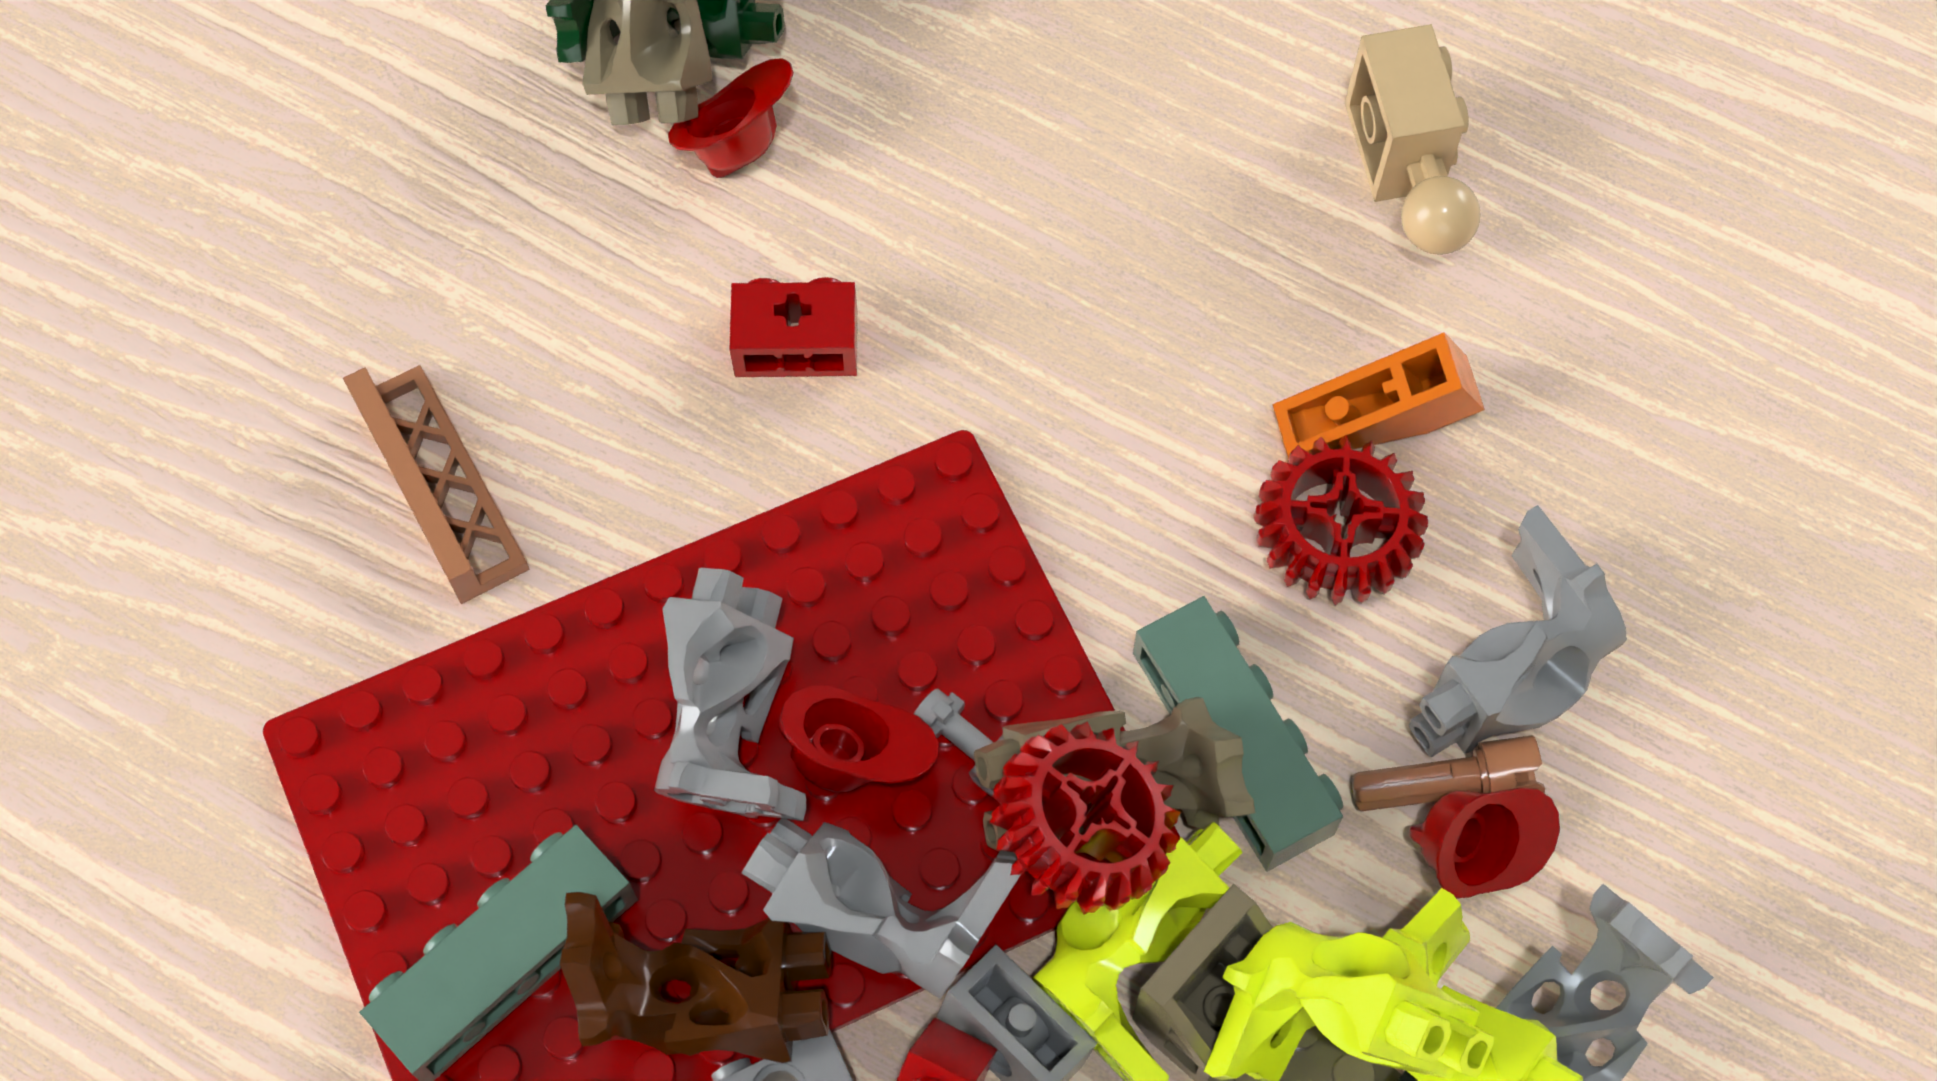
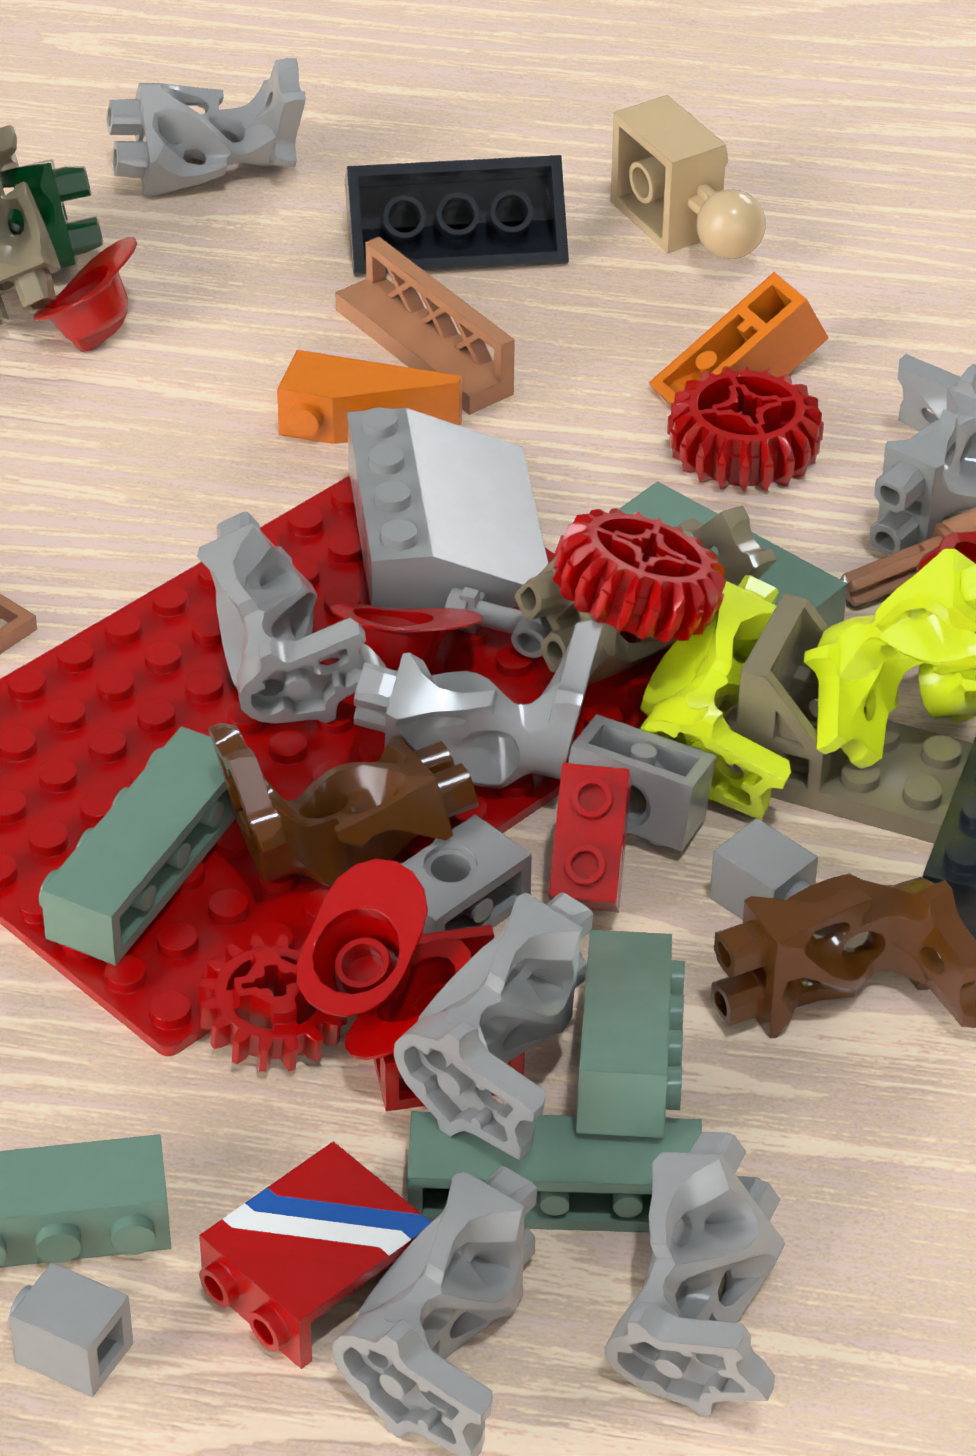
camera: 20 degrees left, 25 degrees down
red brick [729,277,858,377] -> none
none -> orange slope [277,350,462,444]
none -> nougat fence [335,237,515,415]
none -> black slope [345,155,569,275]
none -> slope [347,407,548,609]

